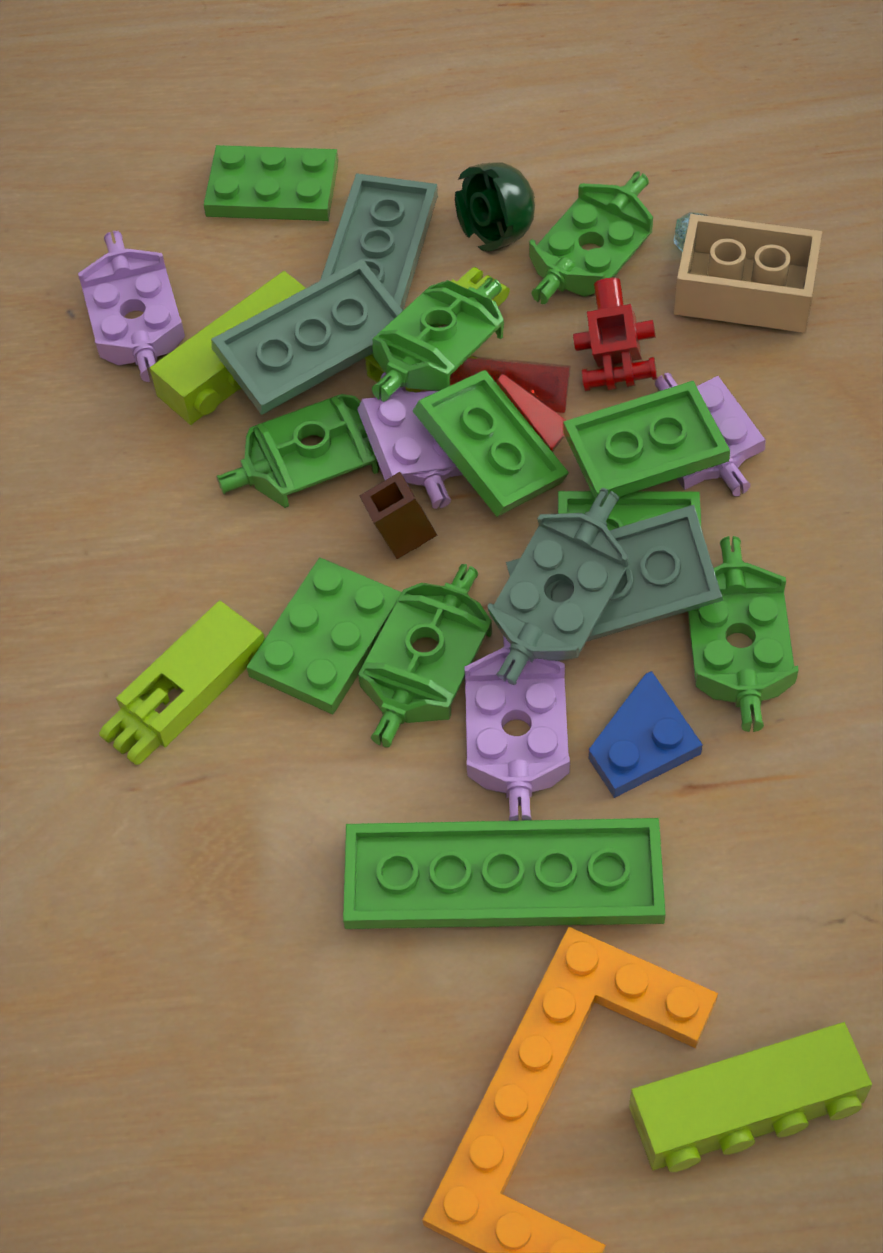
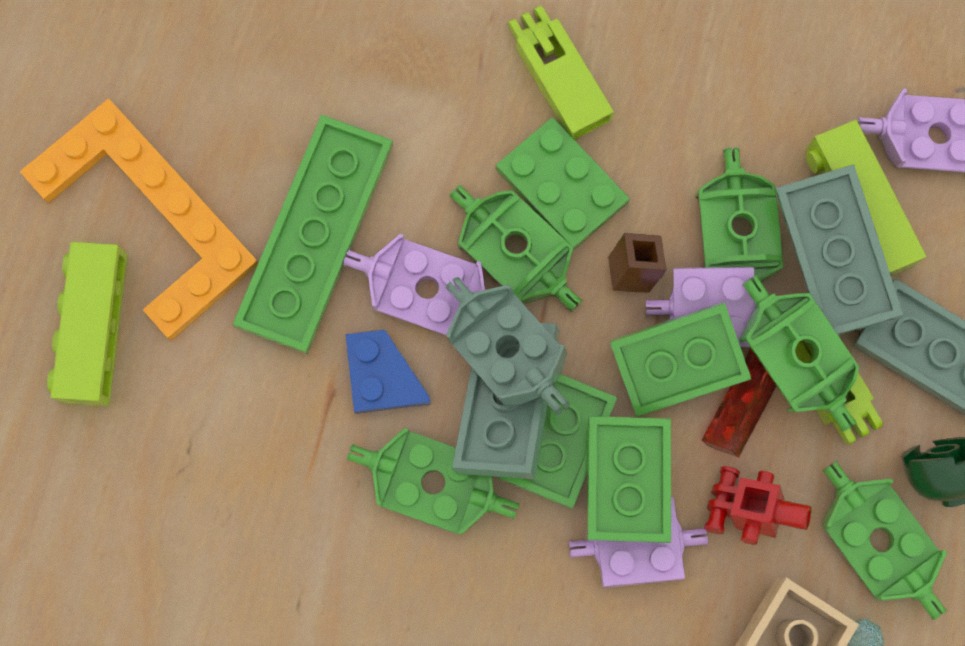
camera: 105 degrees right, 20 degrees up
piece [496,374,567,452] -> none

